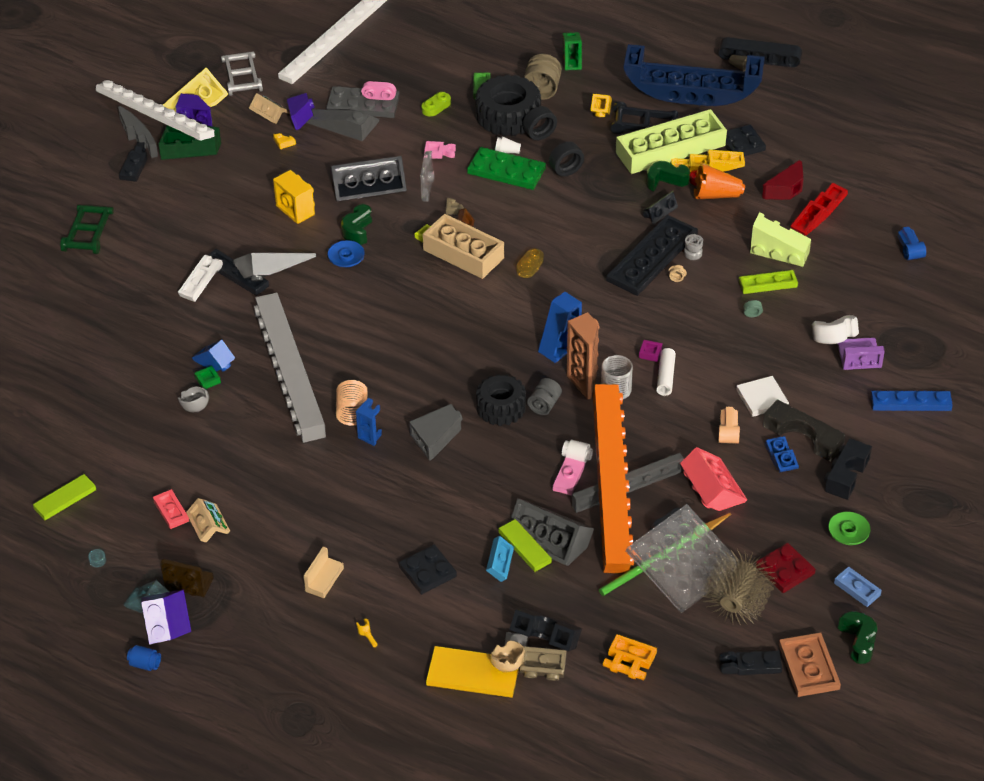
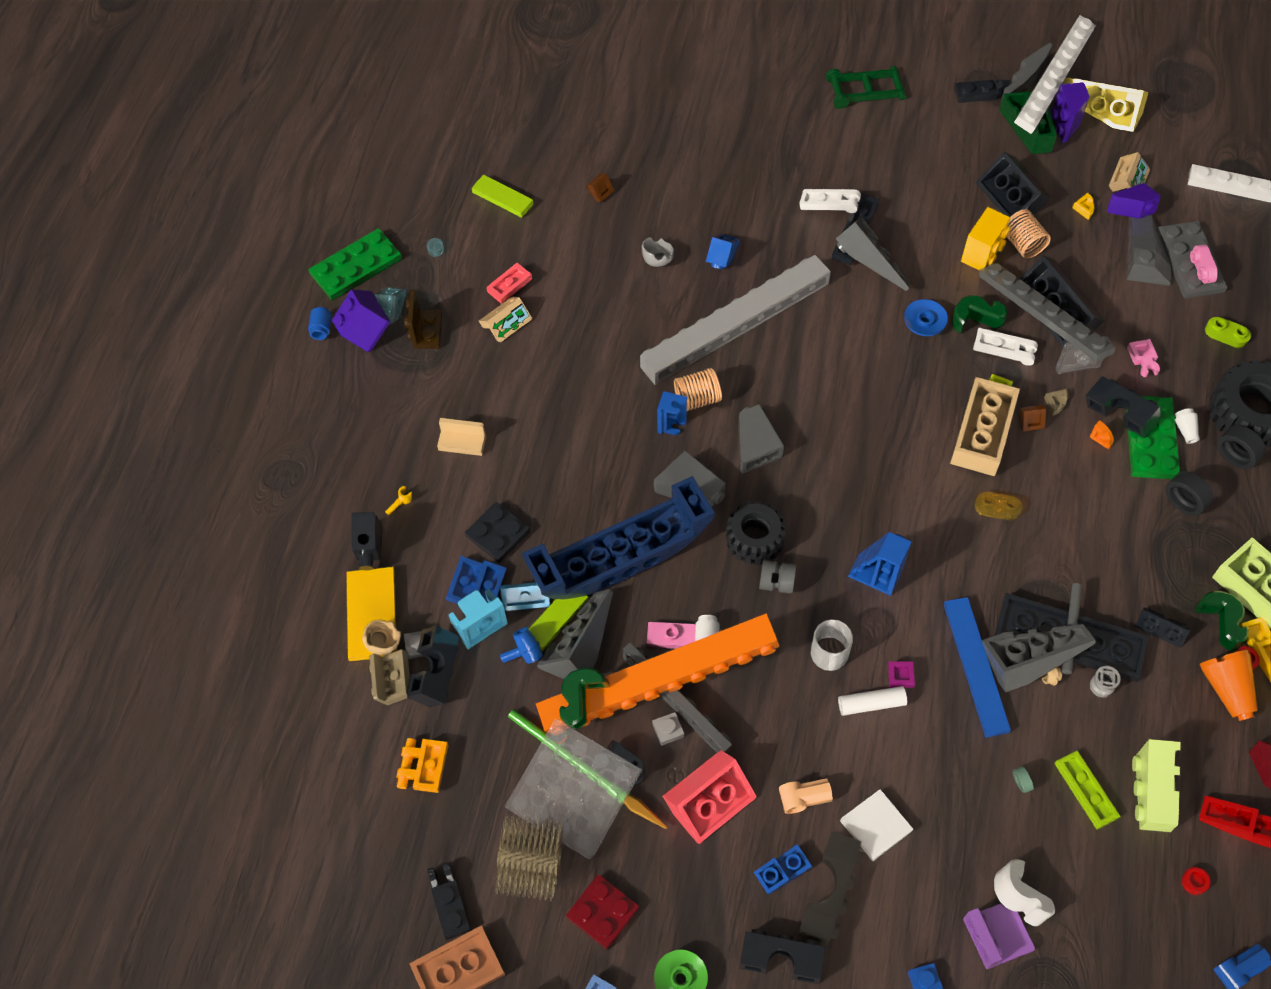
camera: 75 degrees right, 15 degrees up
green plate [194,366,221,389] -> none
light grey piece [221,51,263,96] -> none
nougat slope [567,312,599,400] -> none
none -> green plate [308,228,402,300]
none -> black torso [352,512,383,571]
none -> blue slope [445,556,506,604]
none -> medium azure panel [448,589,508,649]
none -> blue piece [500,627,543,664]
none -> dark blue slope [522,476,715,599]
none -> dark green animal [559,668,610,729]
none -> reddish brown tile [586,173,614,202]
none -> light grey plate [652,712,684,746]
none -> dark grey slope [738,405,784,474]
none -> blue tile [943,597,1011,738]
none -> white plate [973,328,1038,365]
none -> black slope [976,152,1052,224]
none -> dark grey plate [979,263,1115,362]
none -> dark grey wedge [982,624,1095,693]
none -> light nougat piece [1007,209,1051,259]
none -> dark grey bar [1062,583,1082,674]
none -> black arch [1086,376,1161,438]
none -> orange tile [1090,420,1114,449]
none -> red tile [1181,867,1211,895]

